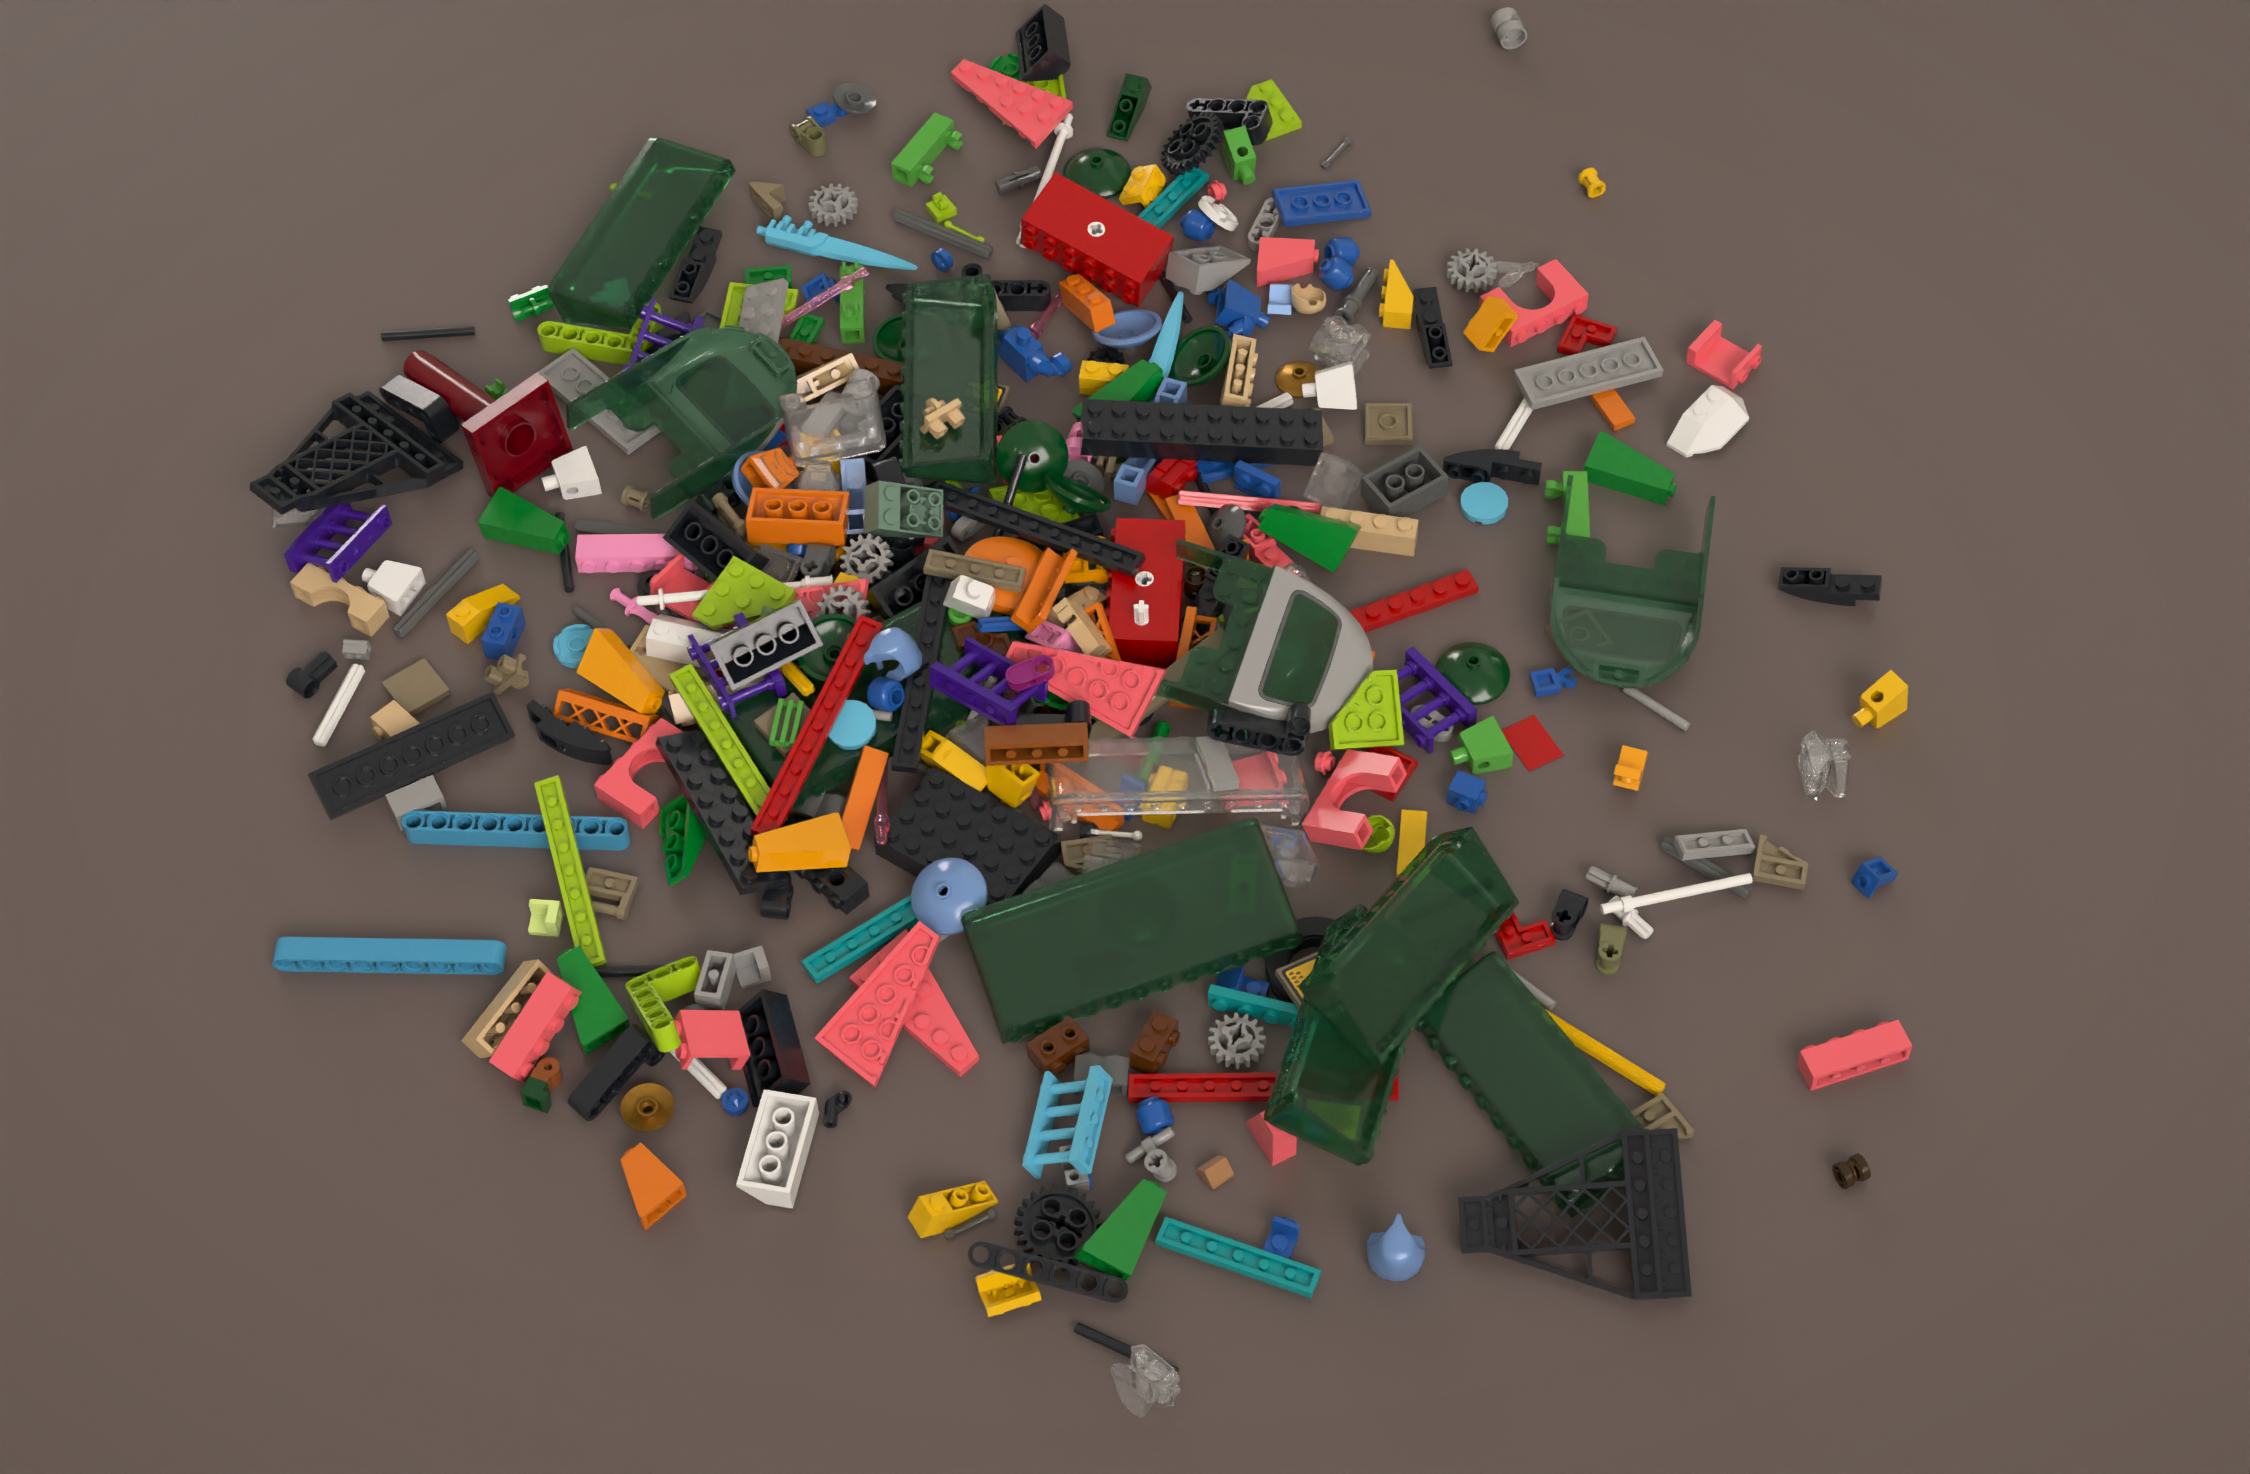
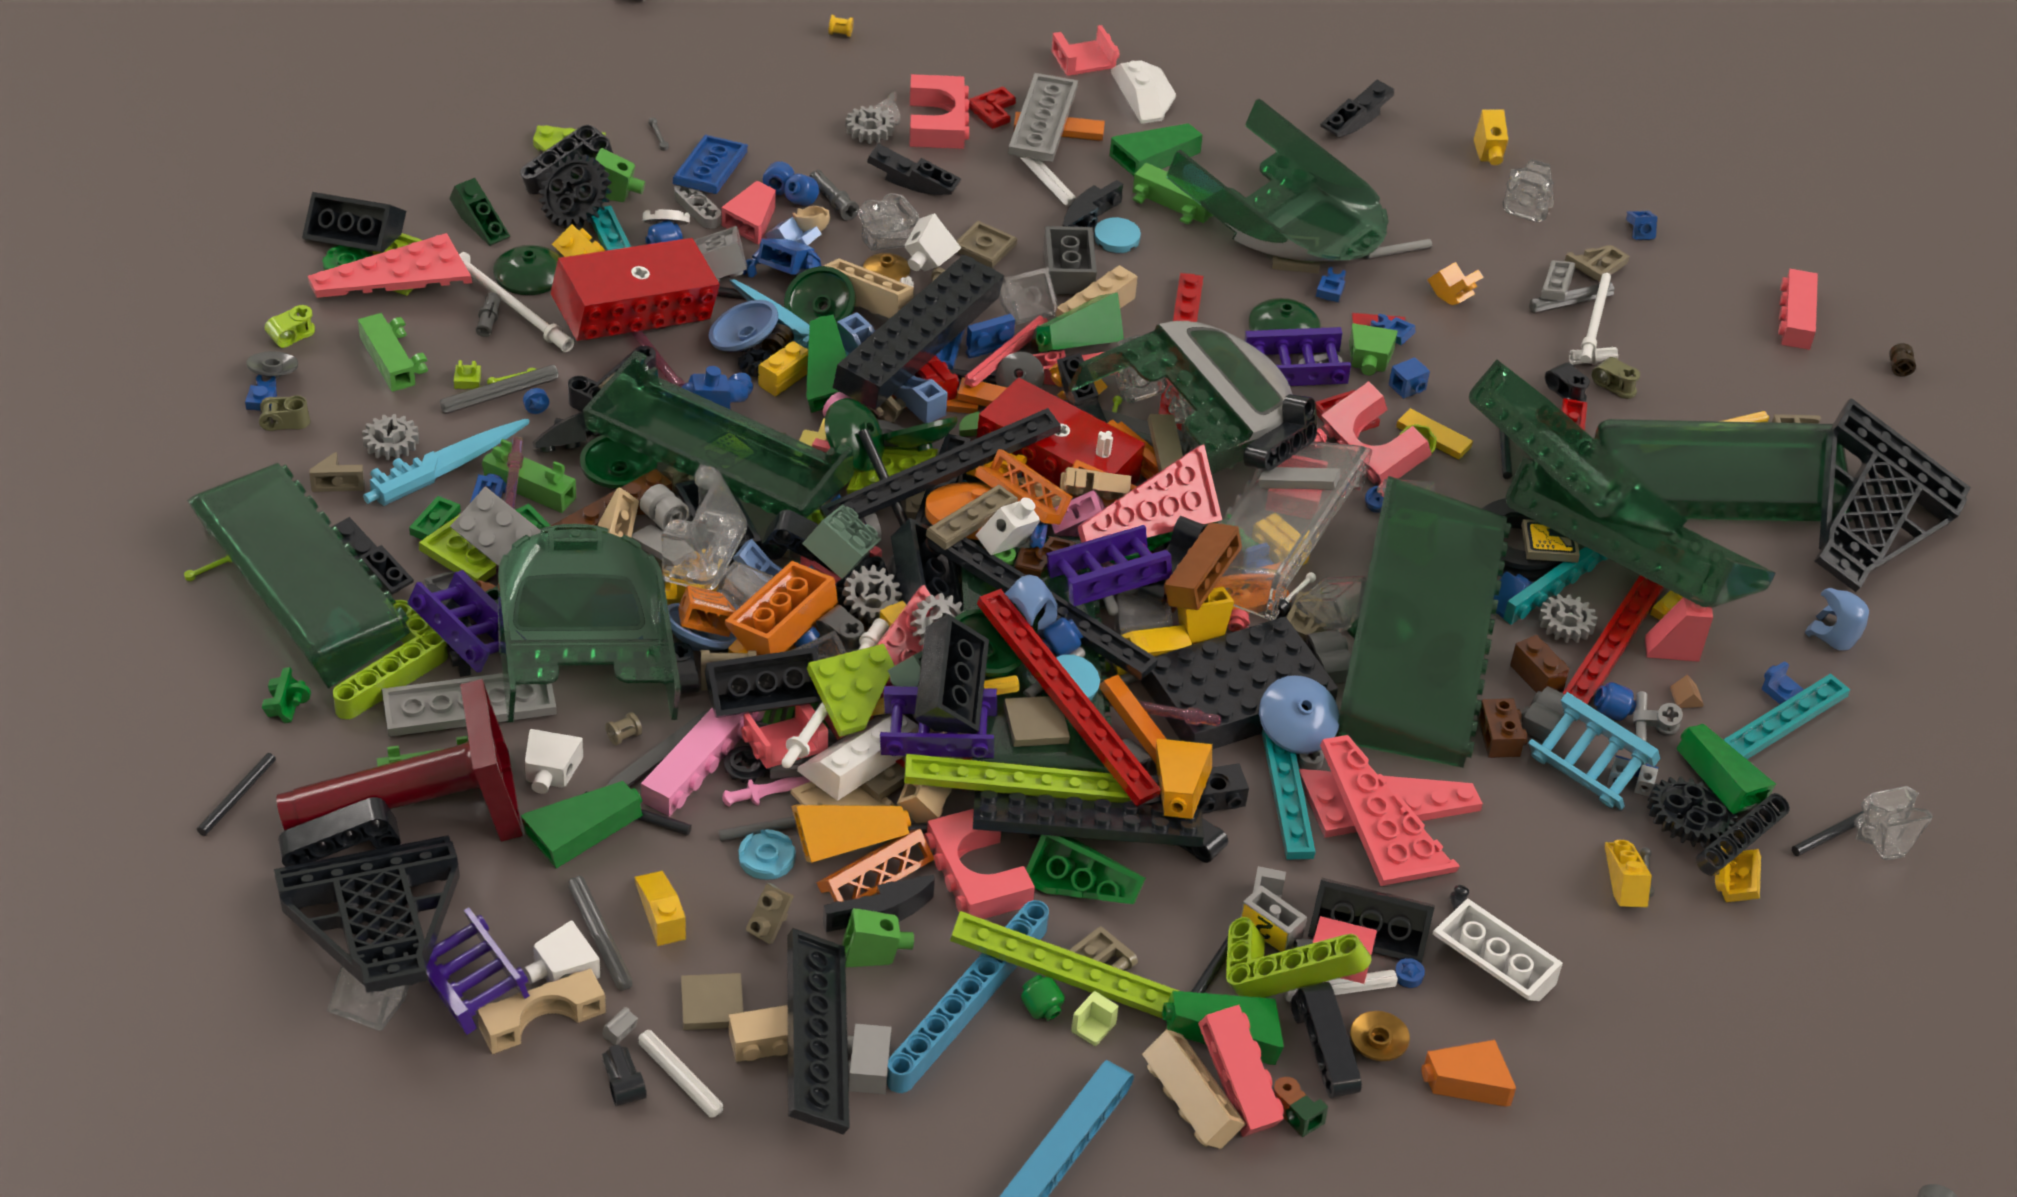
camera: 65 degrees left, 10 degrees down
blue brick [481,602,526,661] -> none
bright green tile [769,698,804,748] -> none
tan hips [920,398,965,439] -> none
magenta piece [1005,655,1055,691] -> none
orange brick [1058,274,1116,333] -> none
coral plate [1207,180,1227,202] -> none
lime plate [1328,669,1404,750] -> none
yellow slope [1379,259,1414,329] -> none
light orange brick [1463,296,1519,352] -> none
light grey axle [1586,866,1638,898] -> none
none -> lime piece [264,305,315,348]
none -> dark brown wheel [762,324,794,354]
none -> bright green torso [842,908,914,967]
none -> green head [1021,975,1065,1021]
none -> blue plate [1371,314,1416,345]

